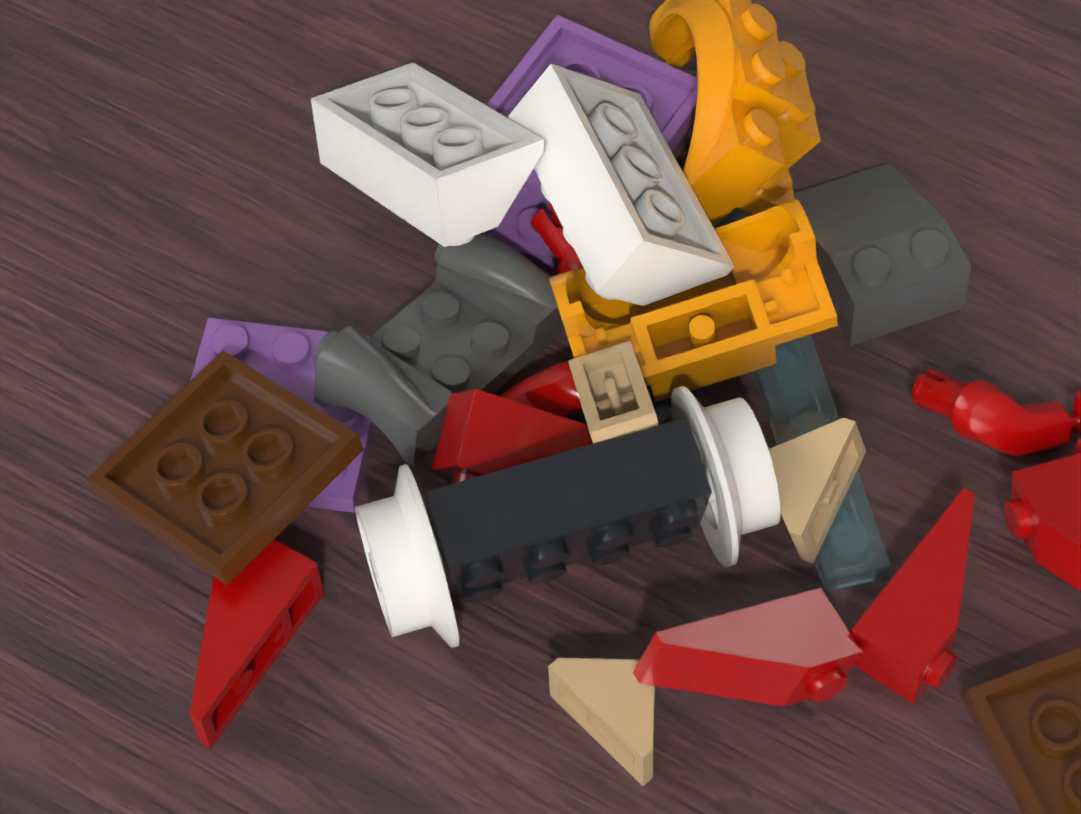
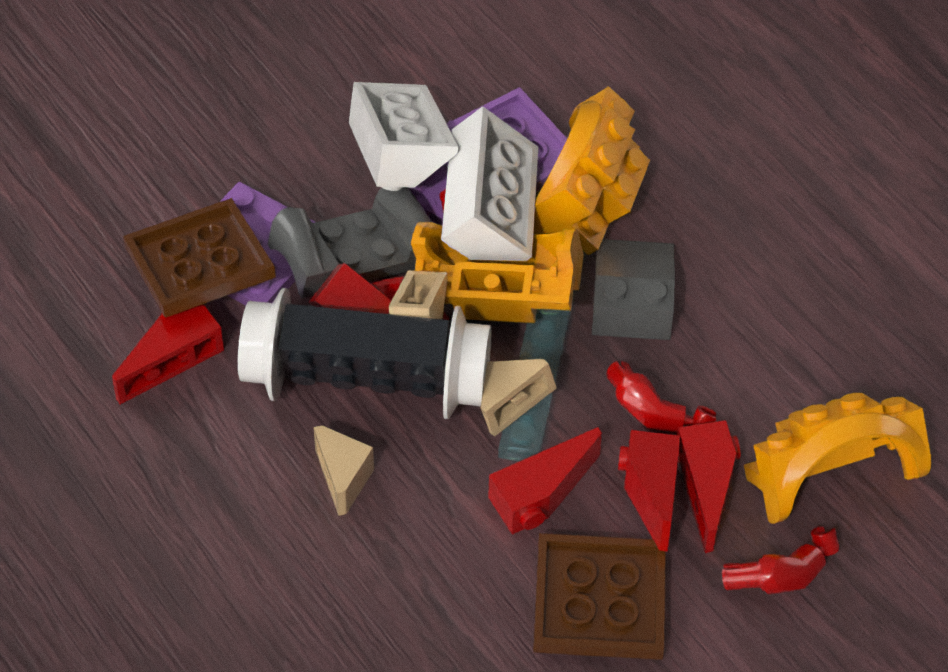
camera: 20 degrees right, 5 degrees down
slope [633,588,862,706] -> none

